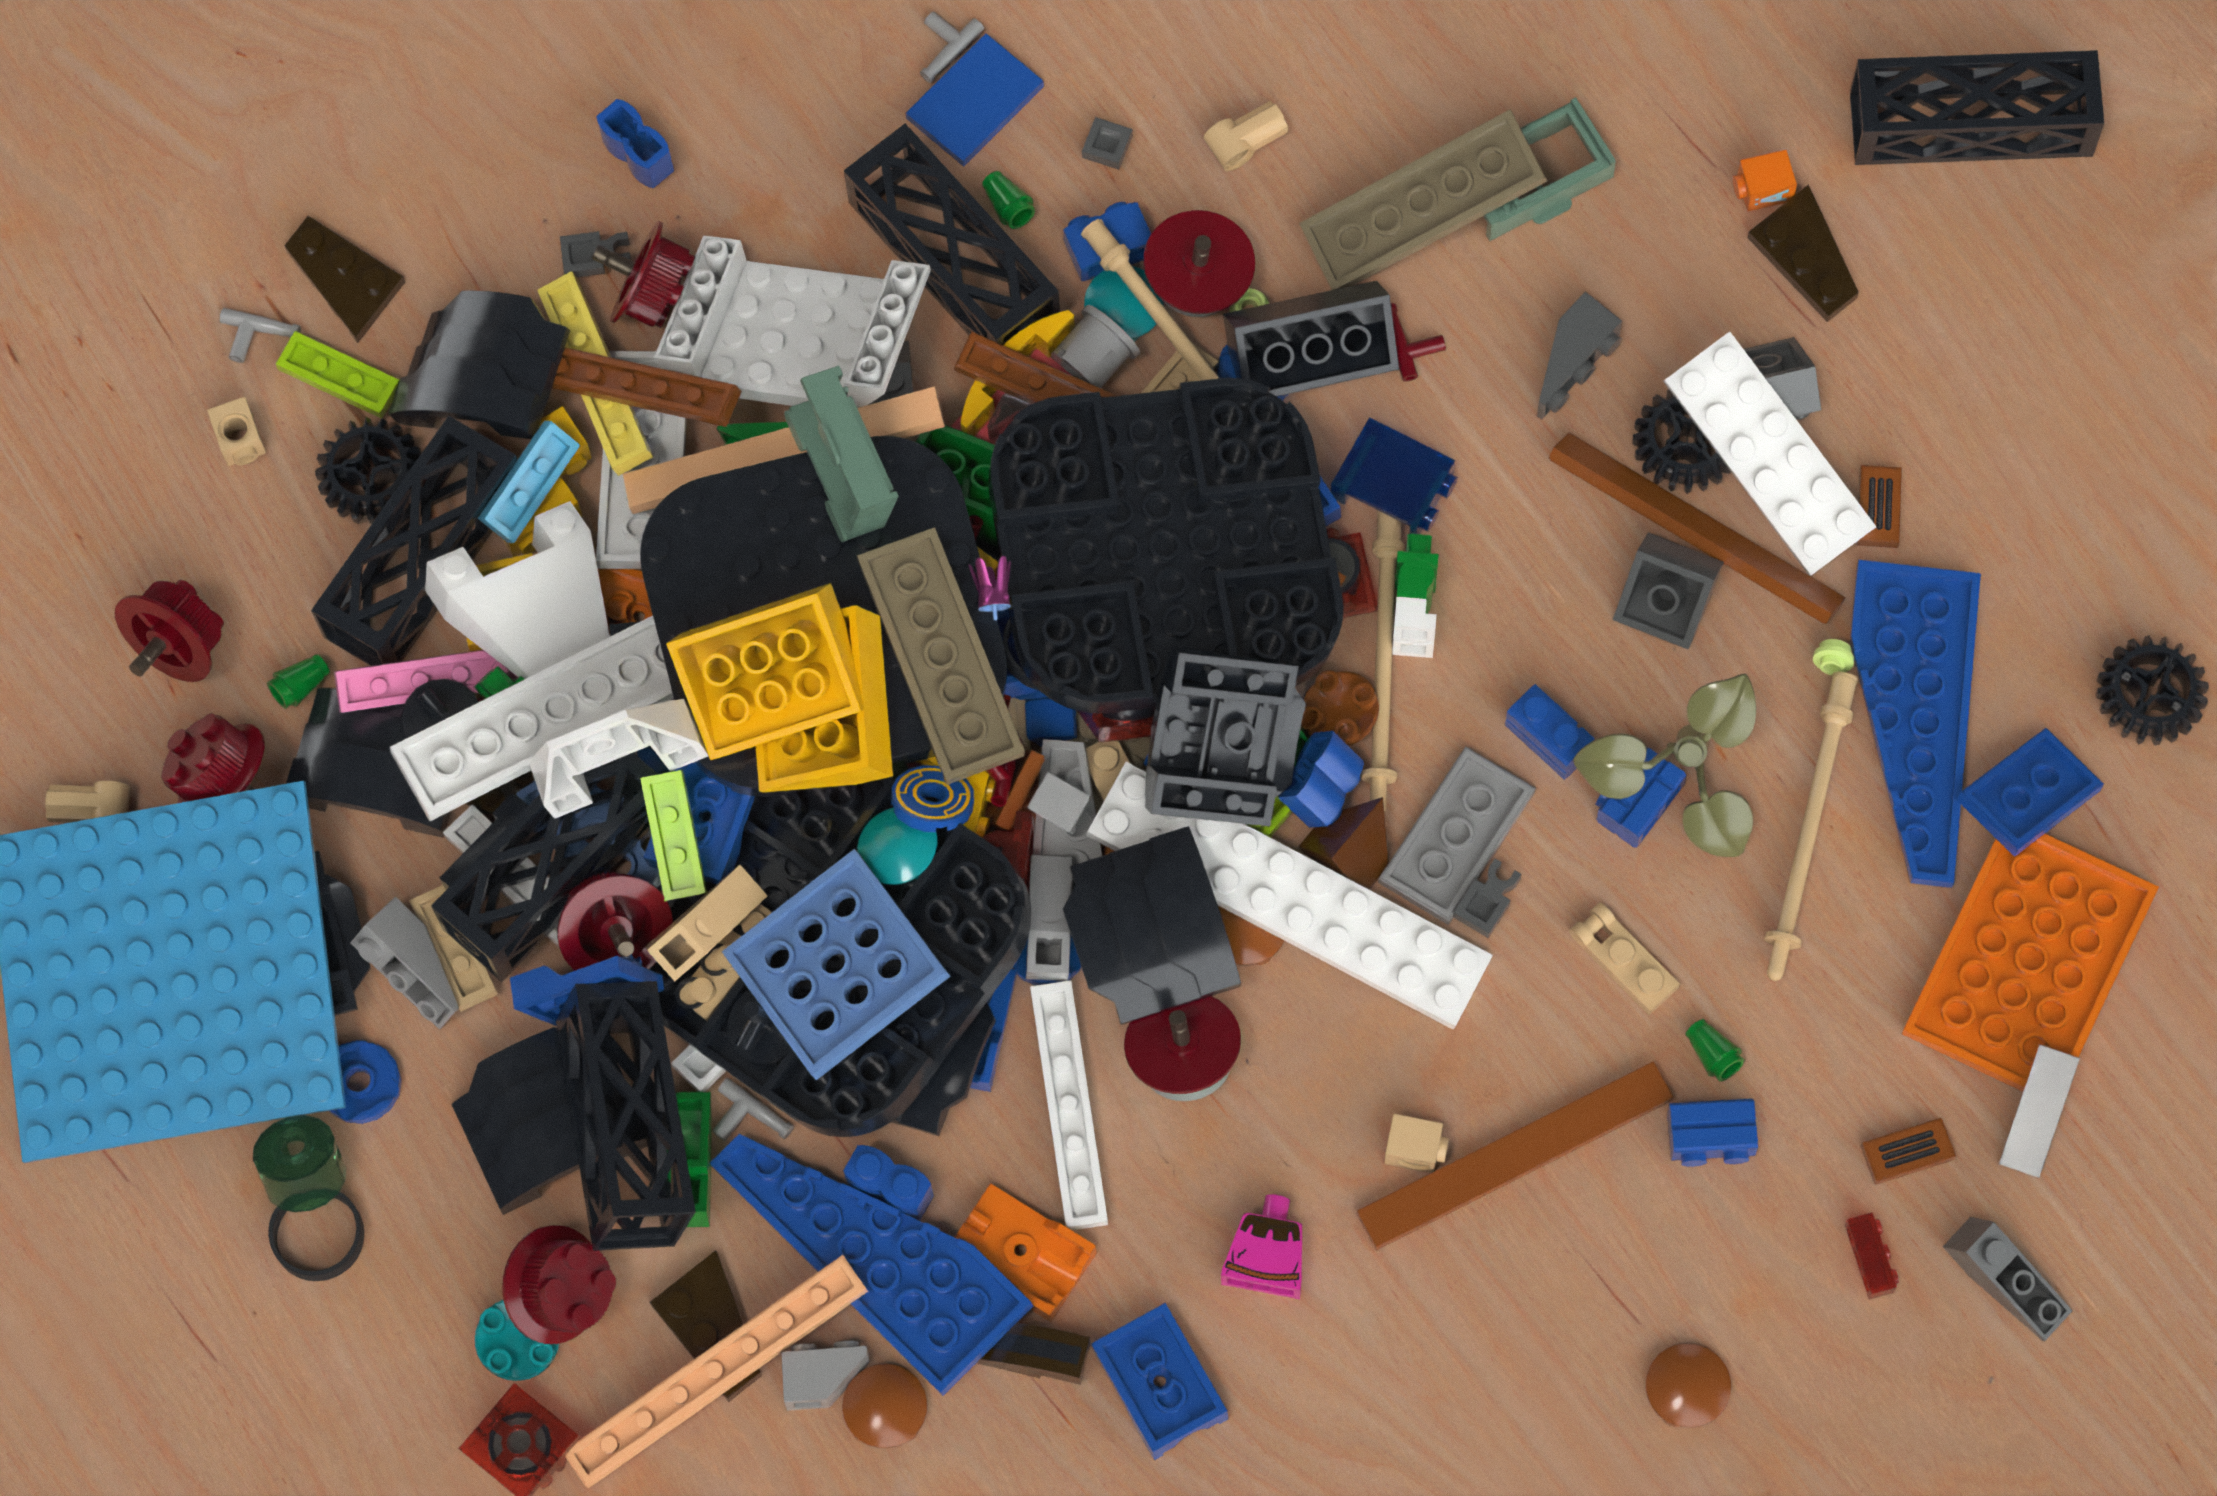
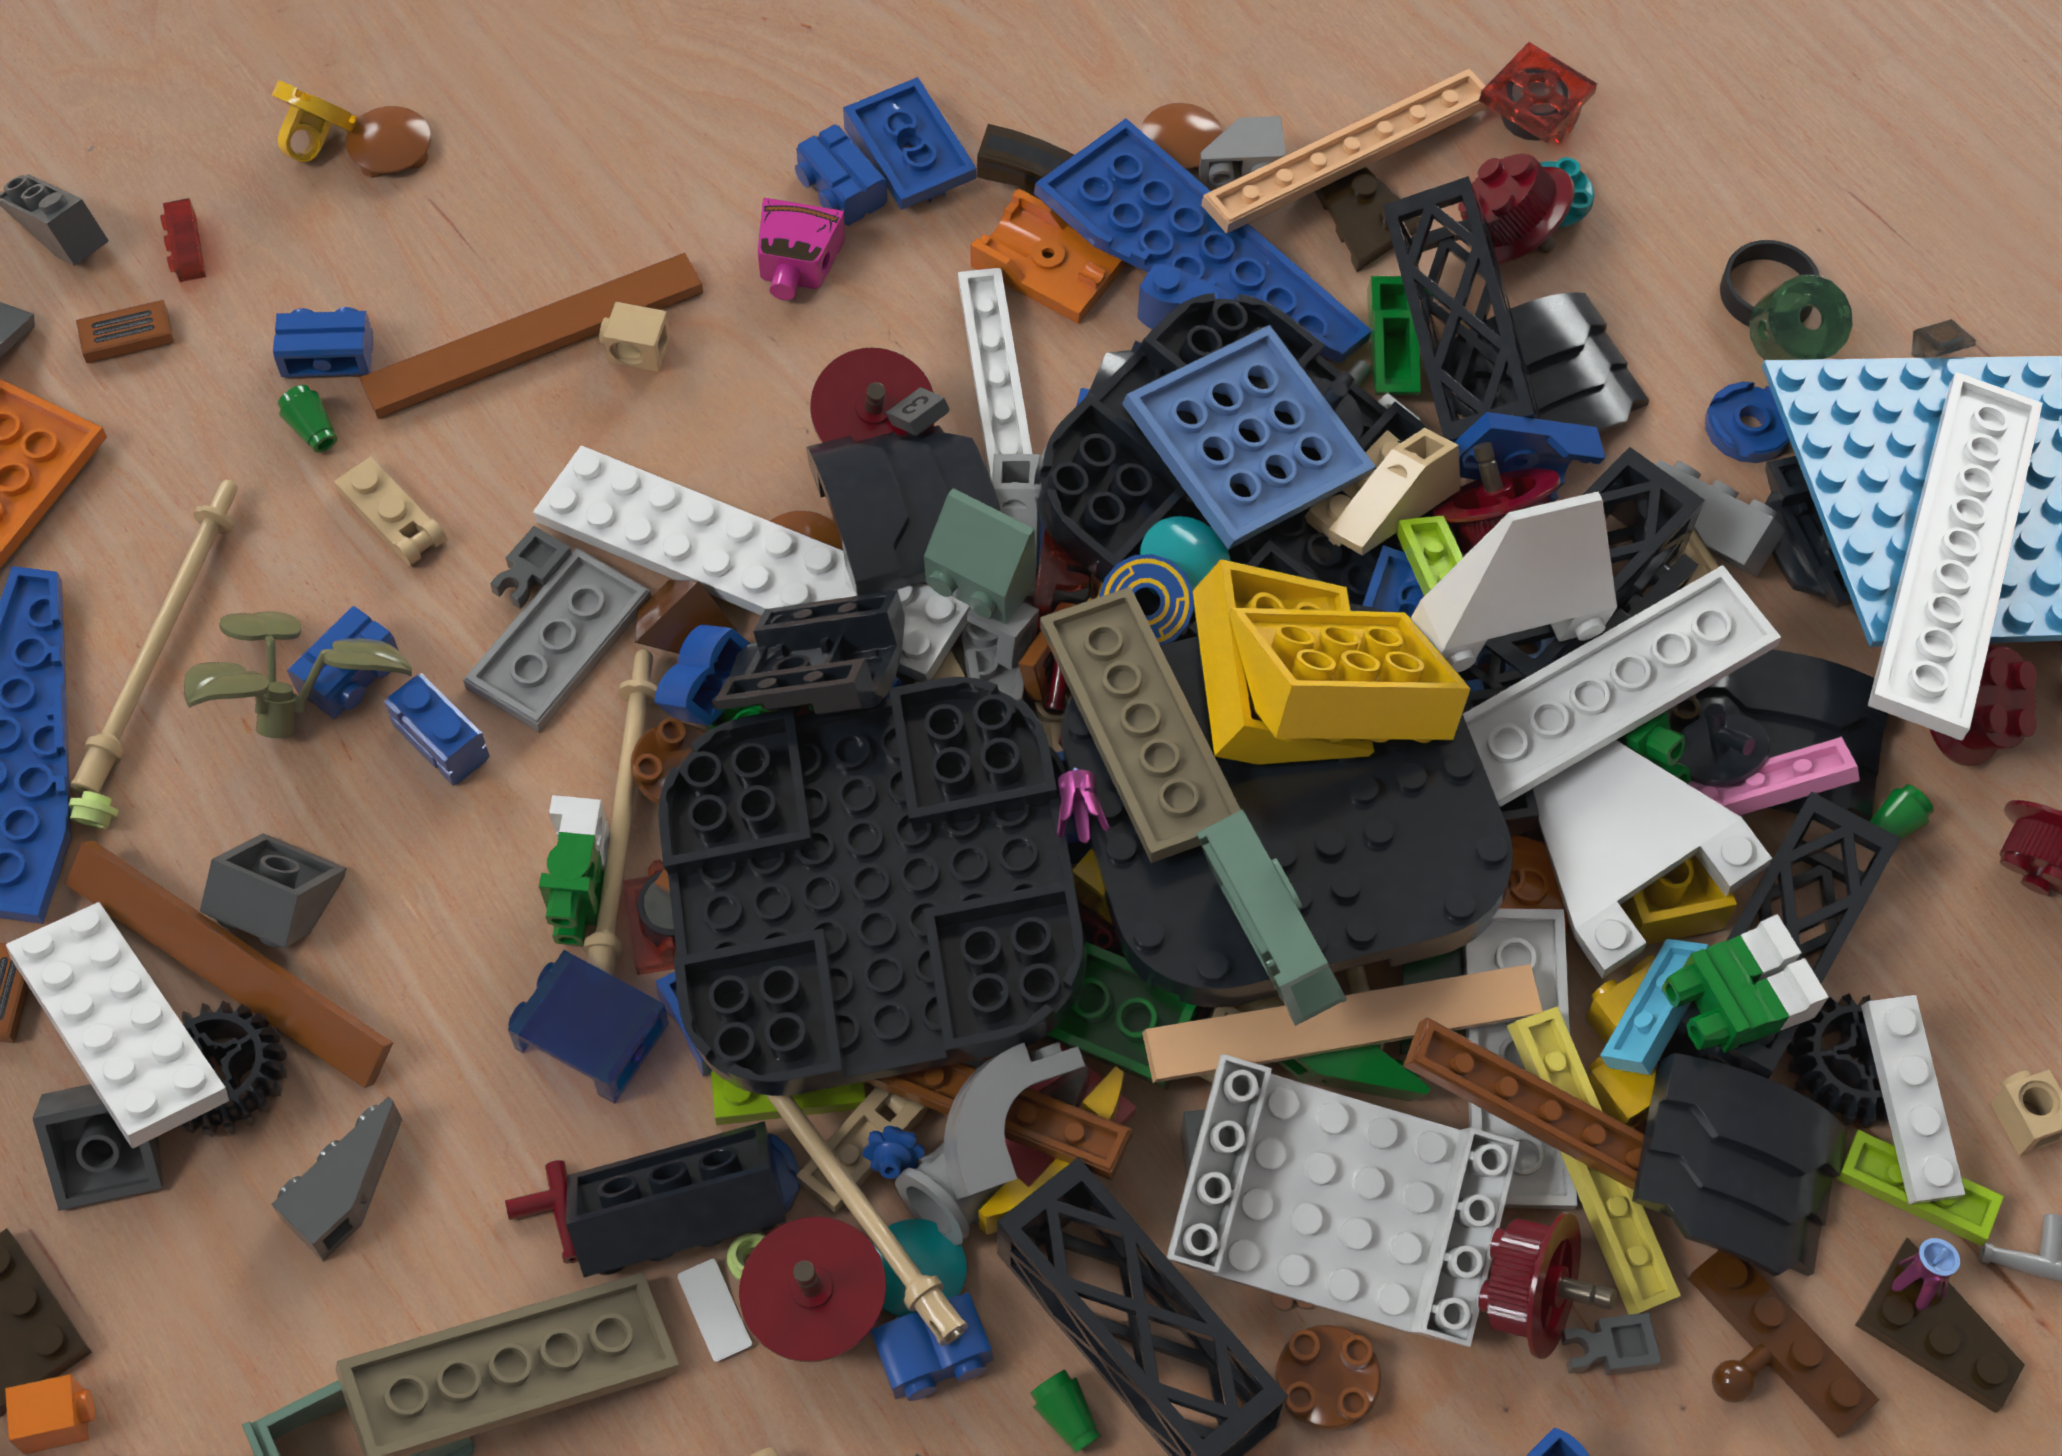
camera: 175 degrees right, 10 degrees down
none -> yellow tile [271,80,358,162]
none -> white sticker [678,1259,752,1362]
none -> blue brick [795,124,887,226]
none -> blue plant [862,1126,925,1179]
none -> dark grey tile [886,387,950,436]
none -> sand green slope [924,488,1037,624]
none -> light grey arch [944,1043,1085,1200]
none -> dark orange dish [1276,1325,1381,1430]
none -> green hips [1662,914,1828,1053]
none -> reddish brown plate [1688,1250,1879,1438]
none -> white plate [1861,995,1965,1205]
none -> white plate [1868,372,2043,741]
none -> piece [1892,1238,1960,1311]
none -> clear smoke slope [1911,319,1976,358]

